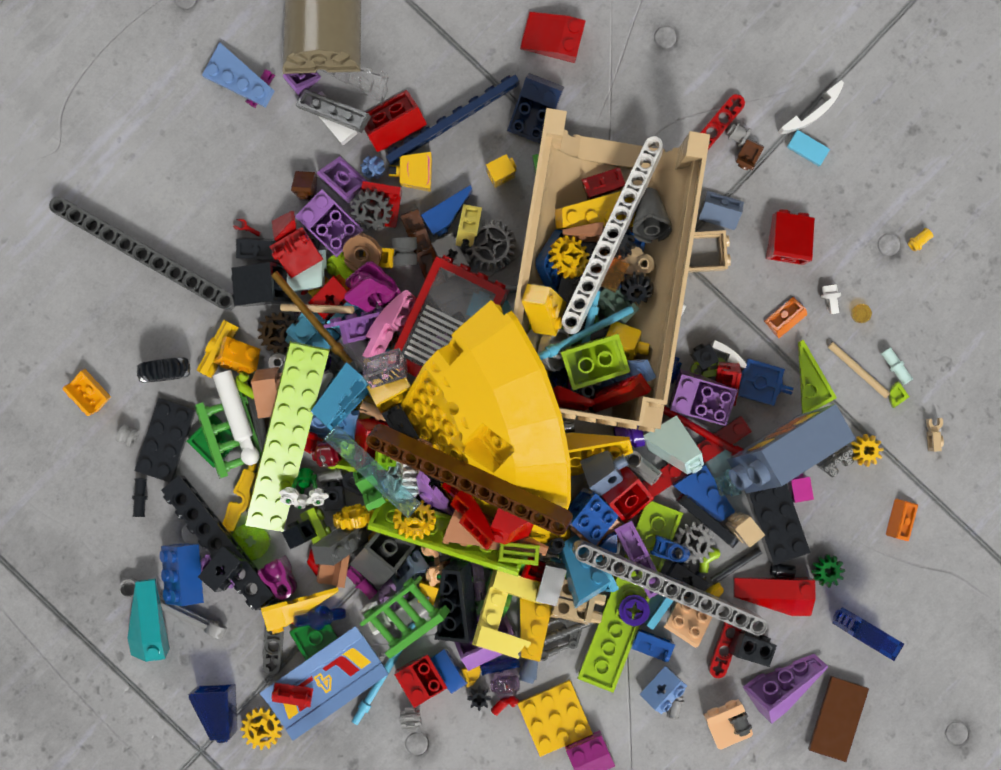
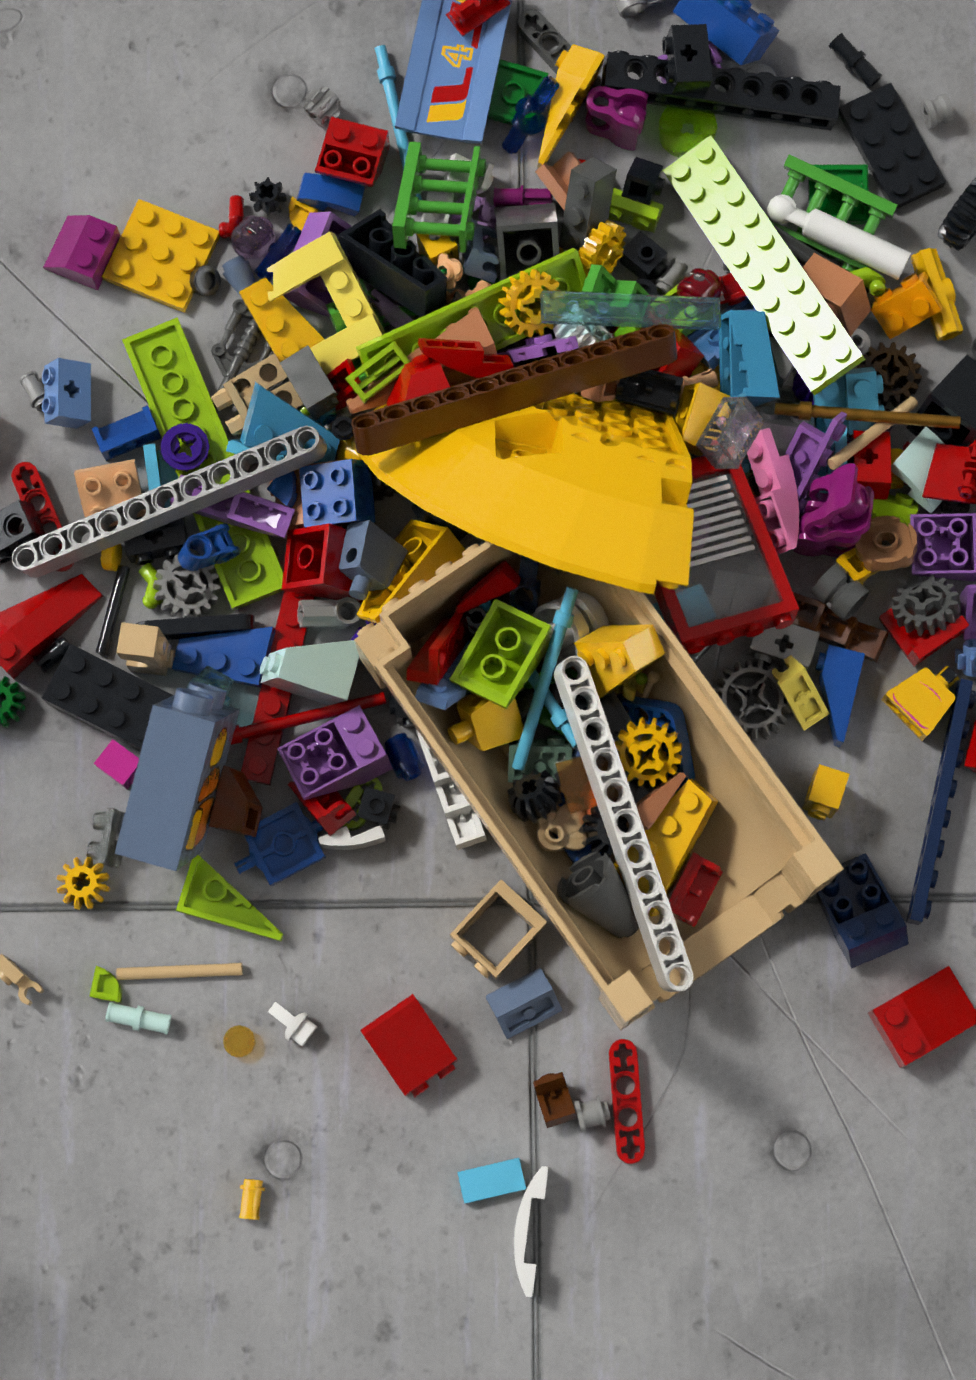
camera: 140 degrees right, 10 degrees down
yellow piece [222,462,258,533] -> none
white plant [279,468,329,509] -> none
orange slope [764,297,807,338] -> none
none -> black tile [189,266,221,296]
none -> reddish brown slope [209,766,263,838]

